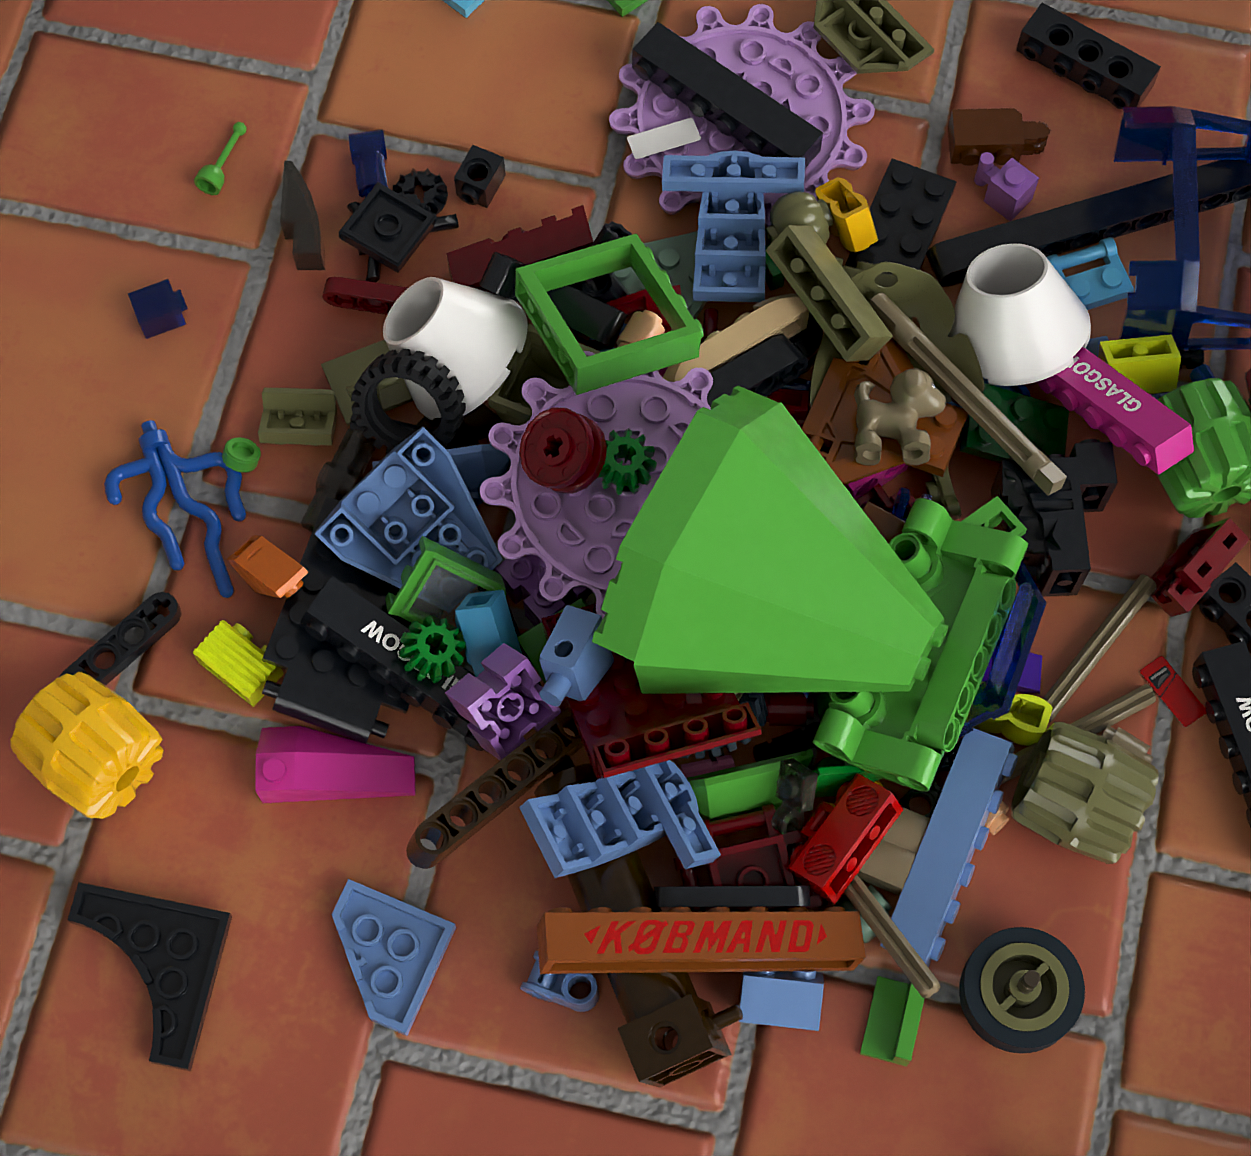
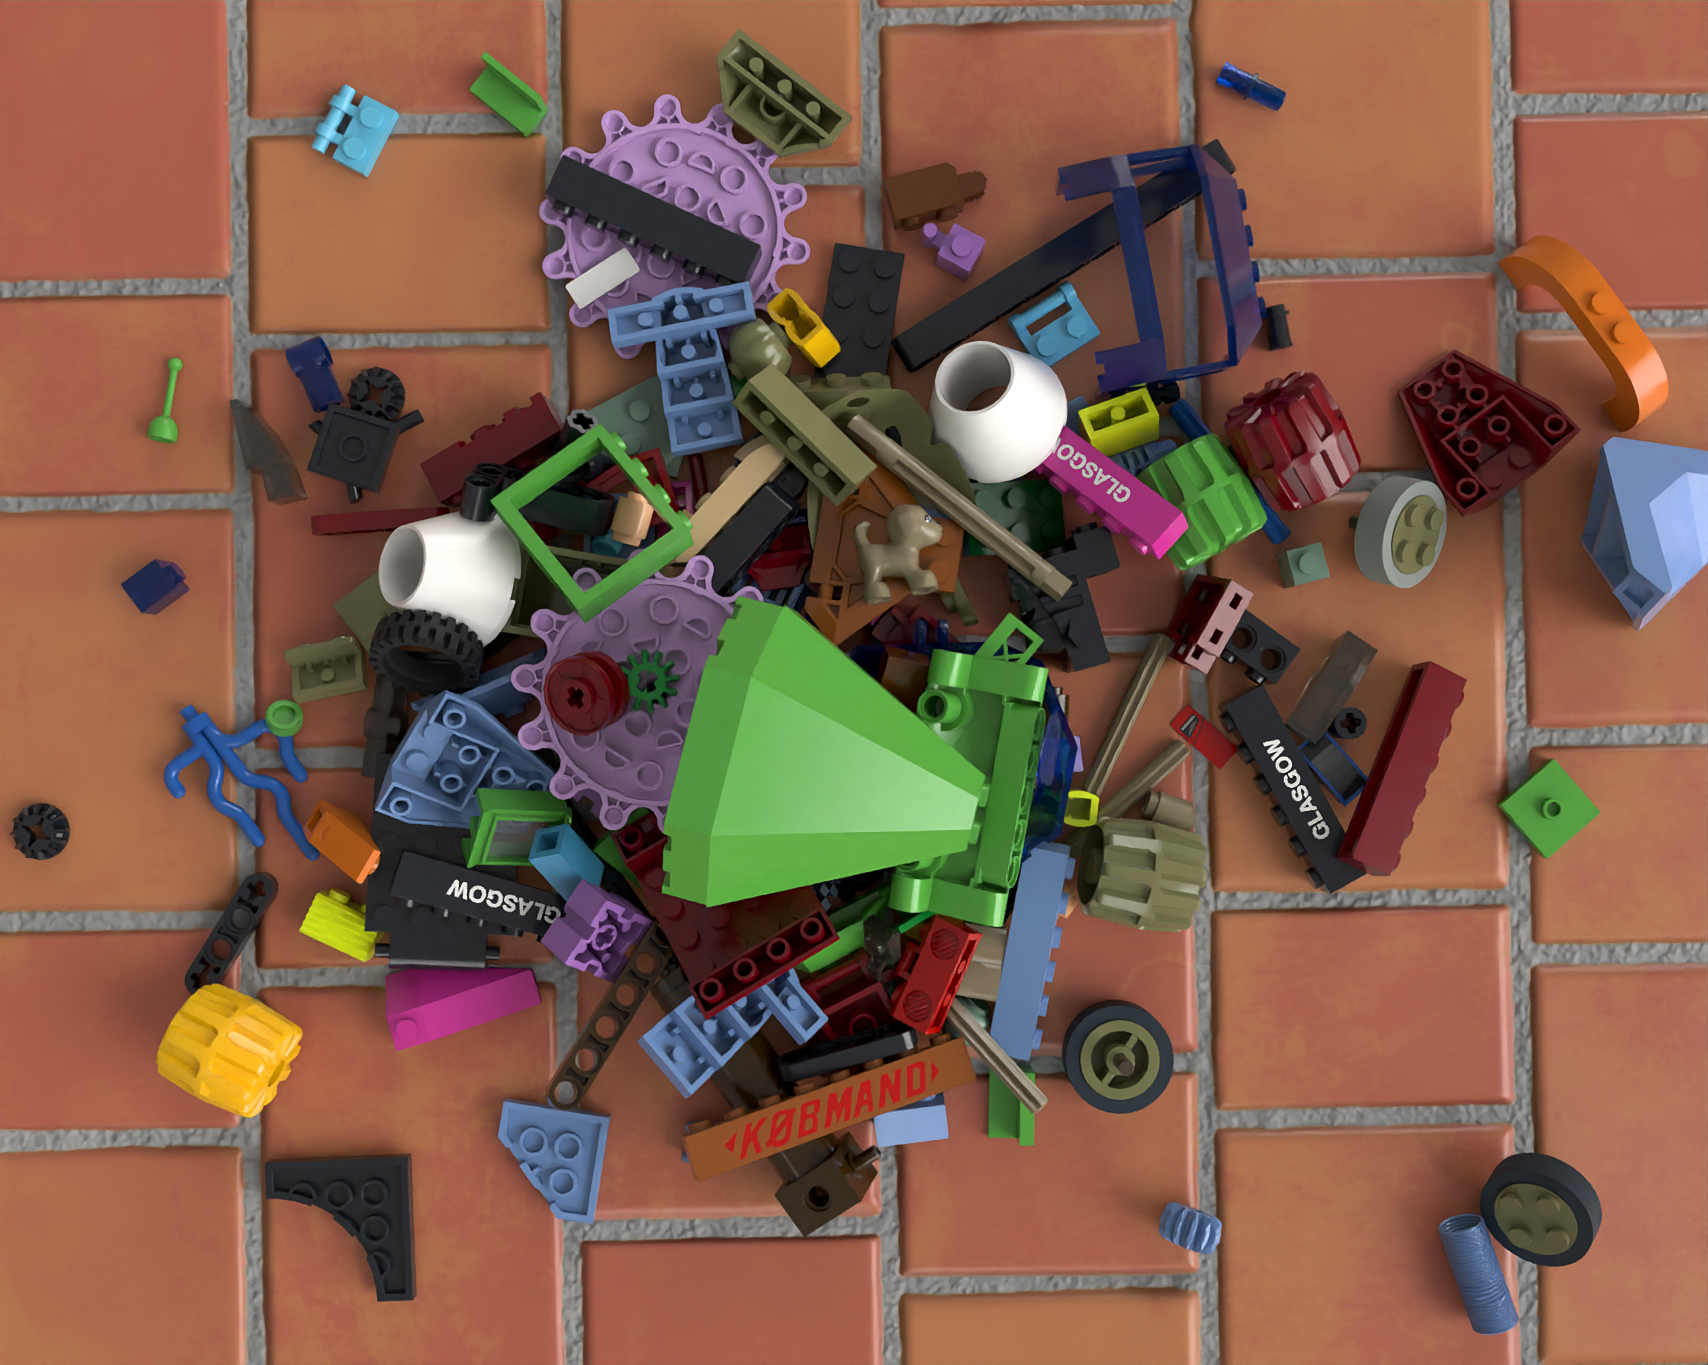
camera: 15 degrees left, 20 degrees up
green gear [399,615,466,683] -> none
black brick [454,145,506,208] -> none
medium blue torso [539,605,614,706] -> none
black brick [1016,2,1161,115] -> none

